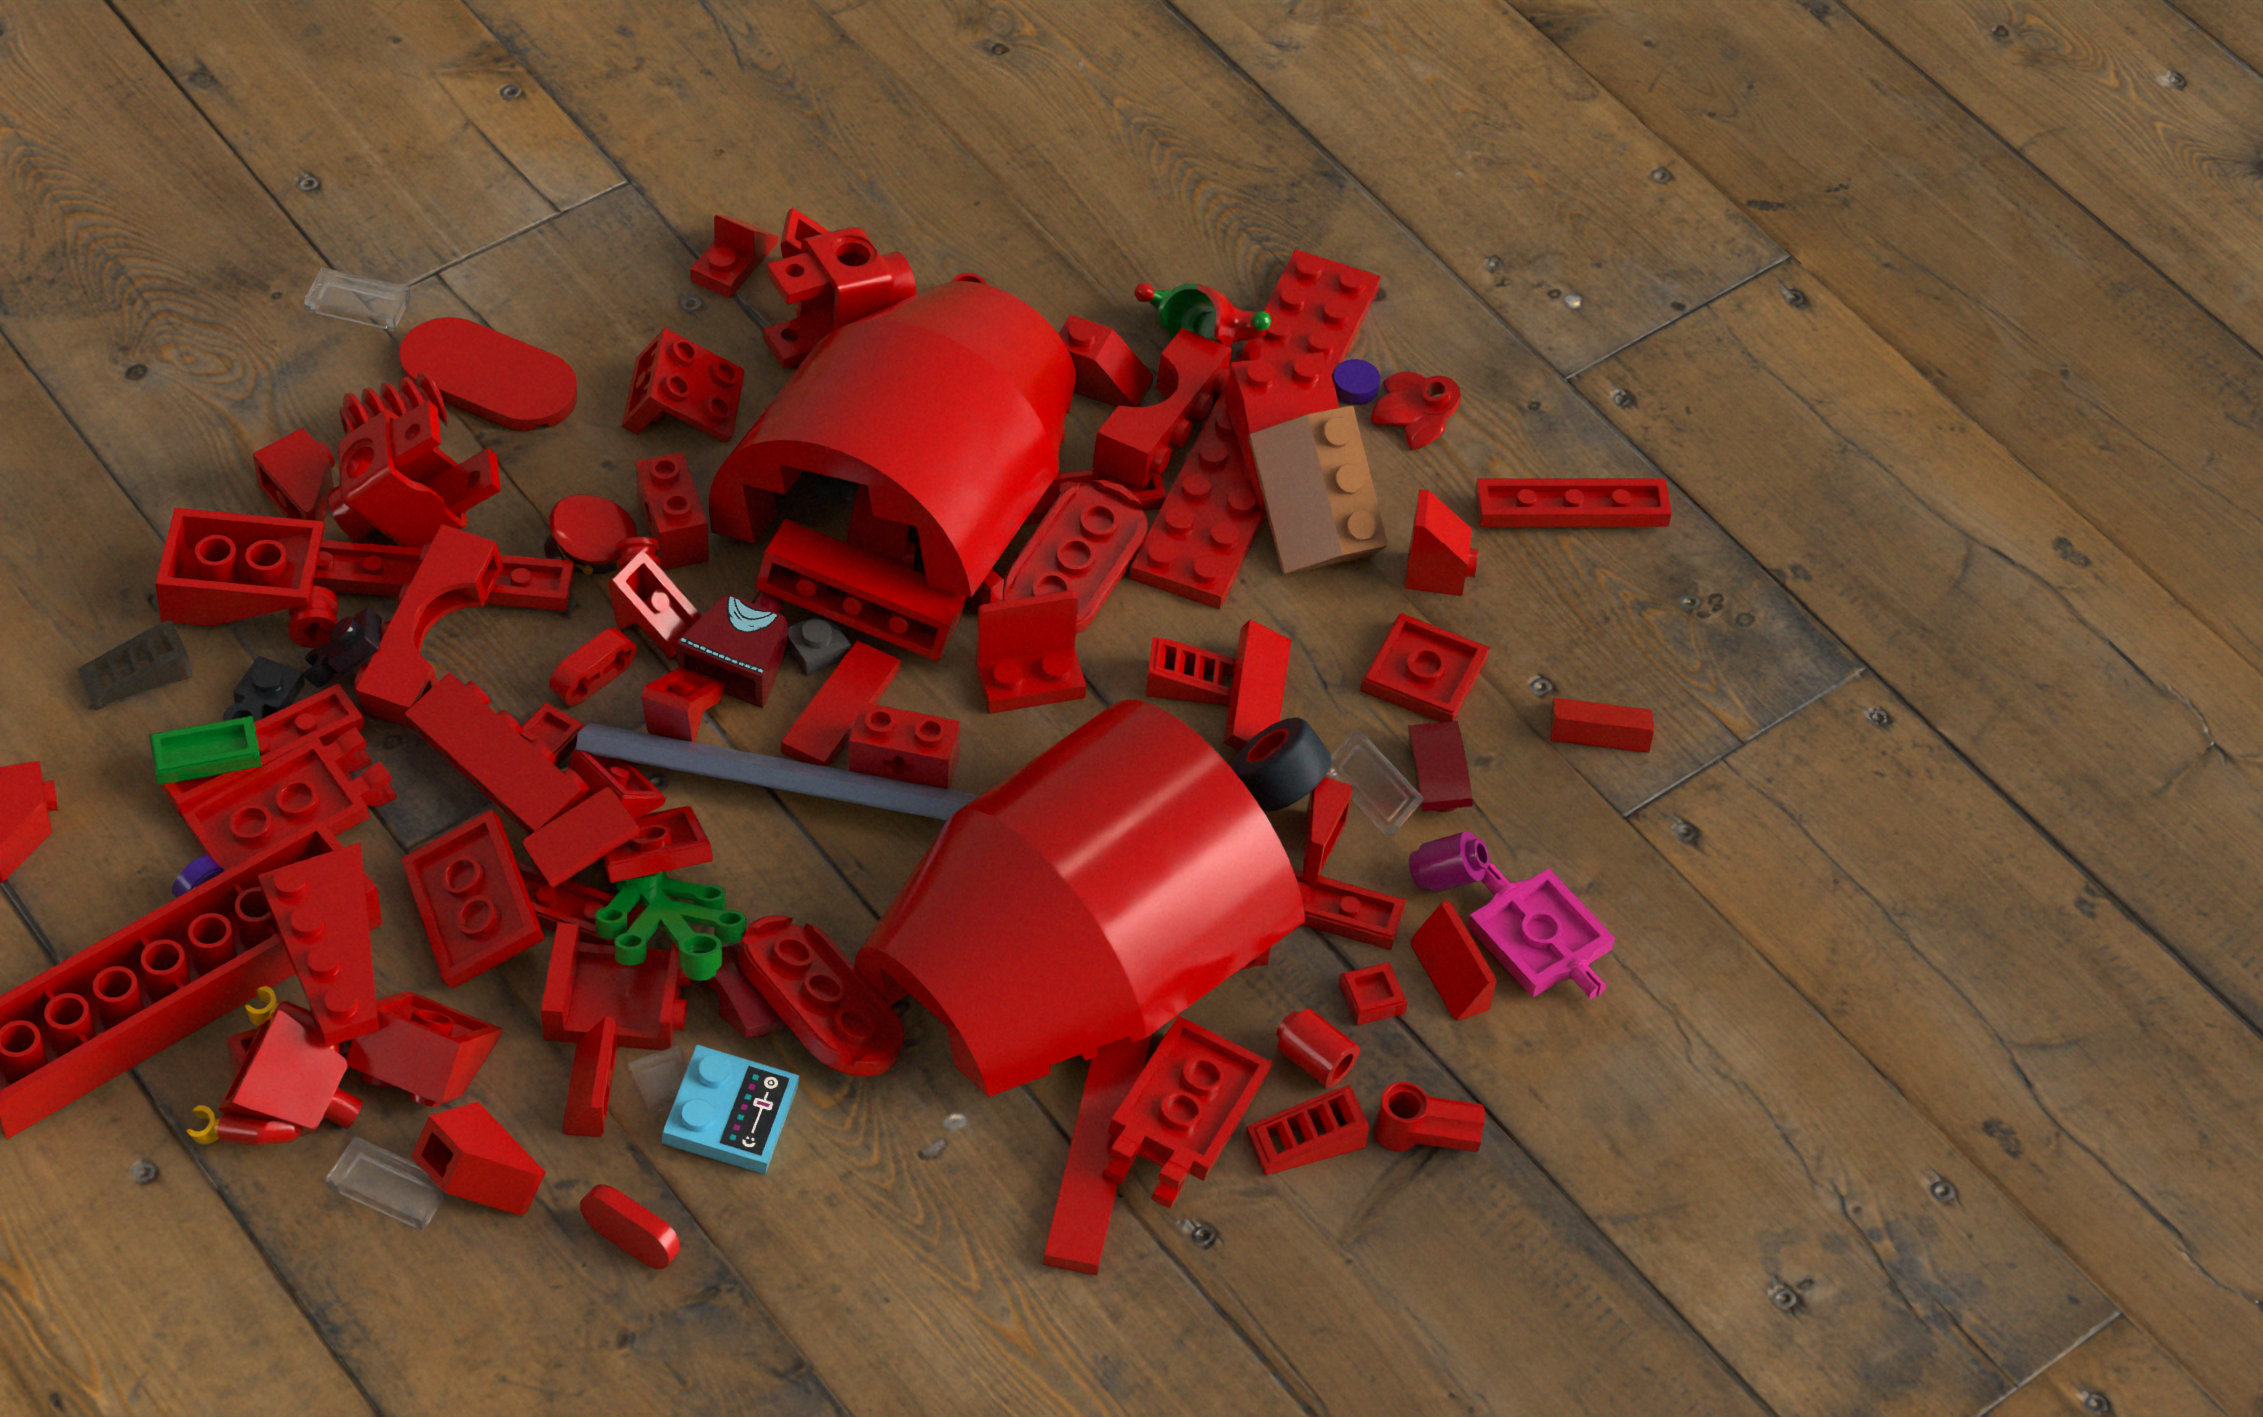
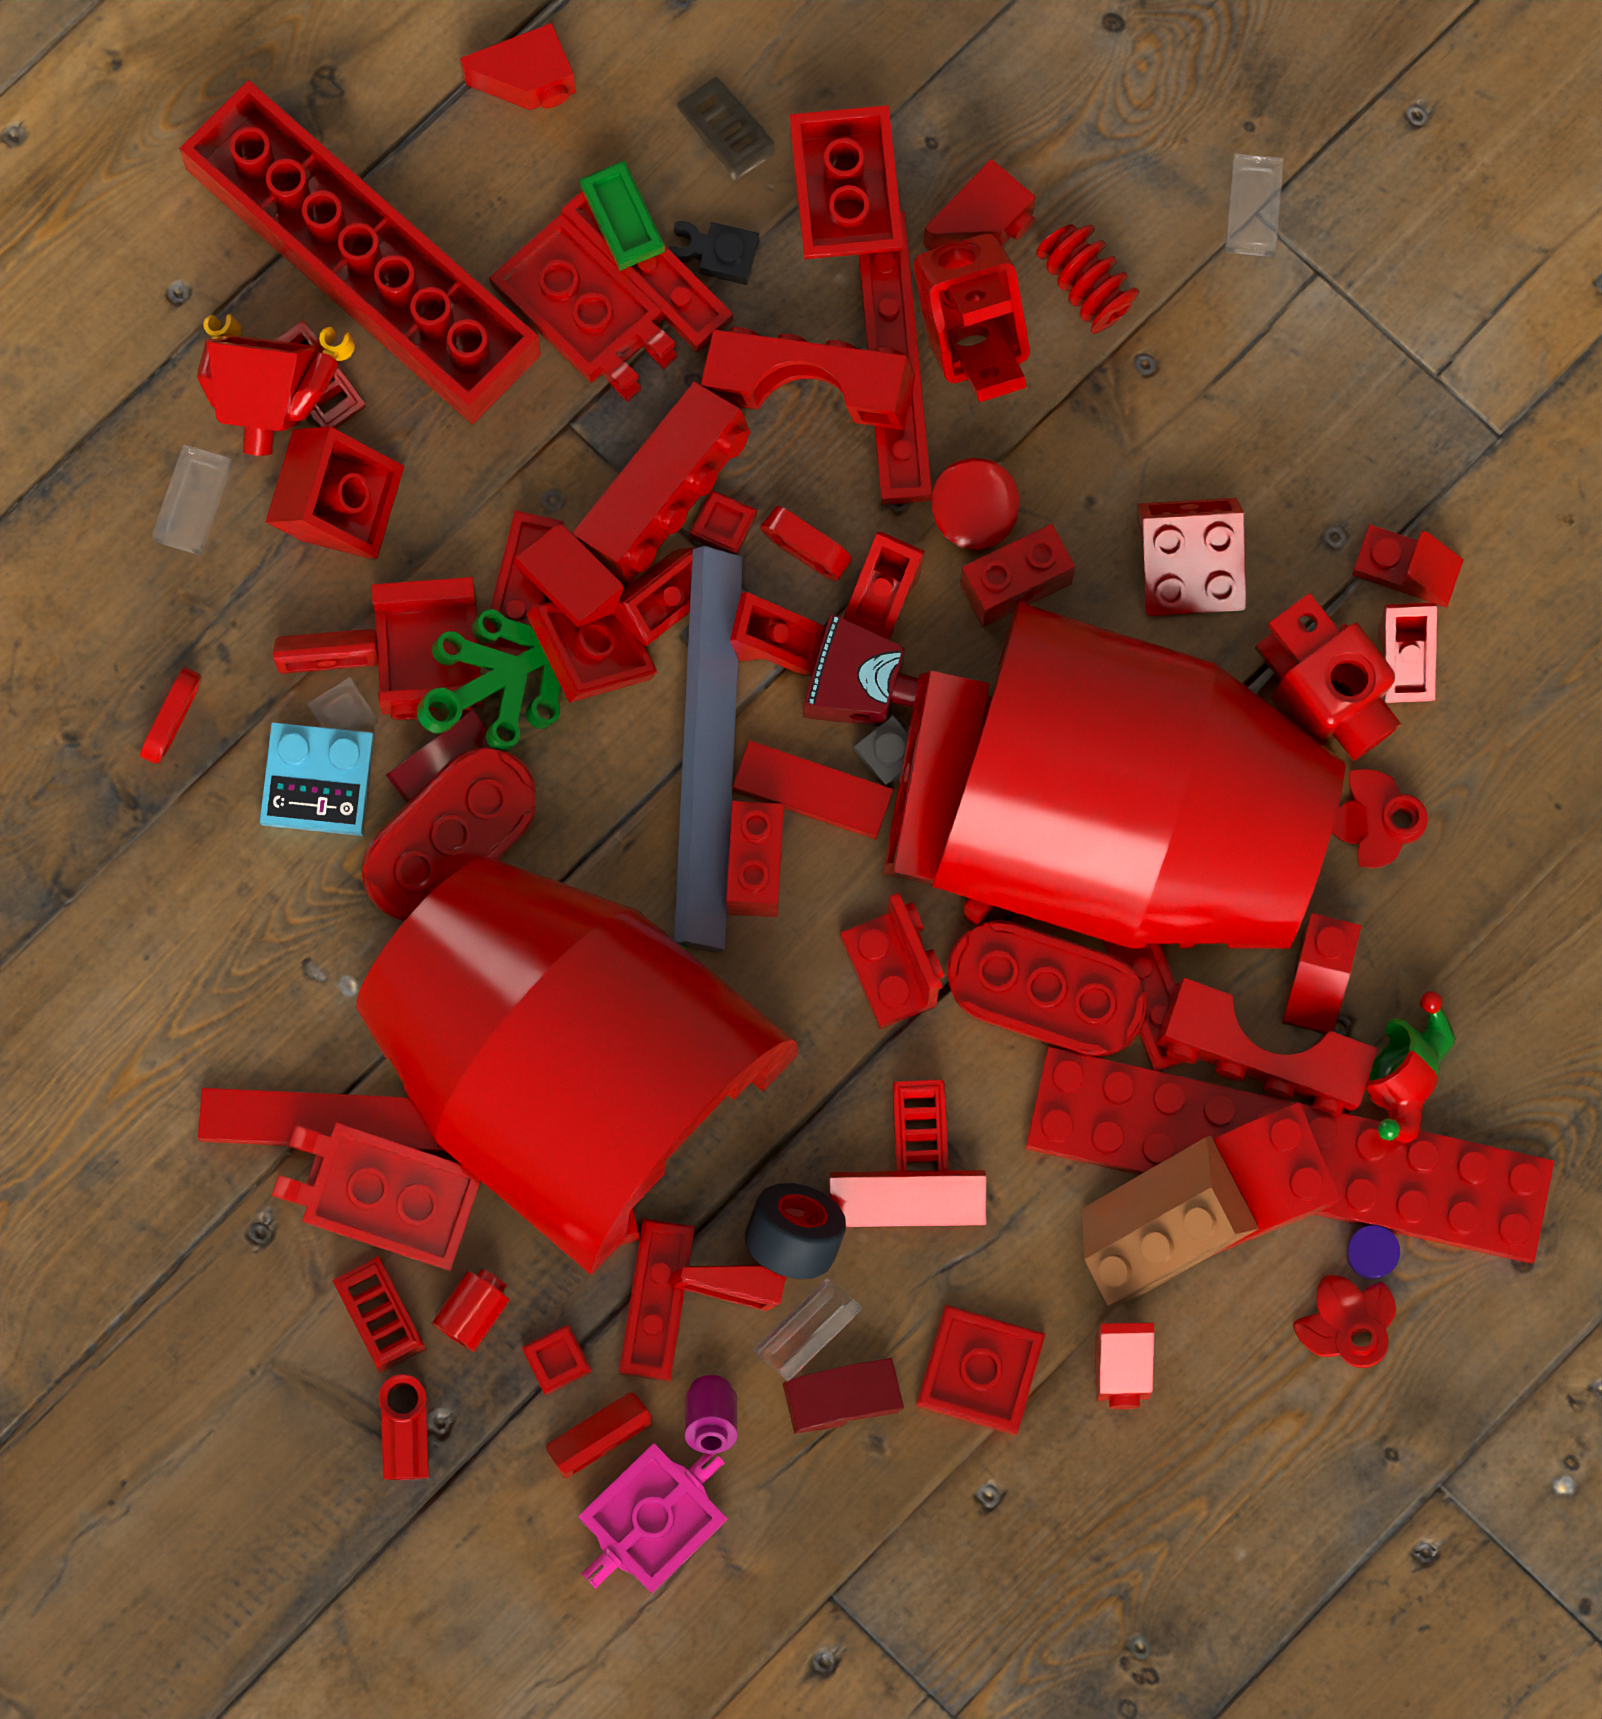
camera: 85 degrees right, 25 degrees up
dark purple tile [172,856,224,898] -> none
red wing [257,842,379,1047] -> none
red wheel [288,586,338,648] -> none
black plate [303,606,382,688] -> none
red tile [399,317,577,431] -> none
red plate [401,809,545,989] -> none
red slope [411,1101,546,1215] -> none
red bush [615,537,661,571] -> none
red plate [1475,478,1672,527] -> none
red slope [1550,697,1654,753] -> none

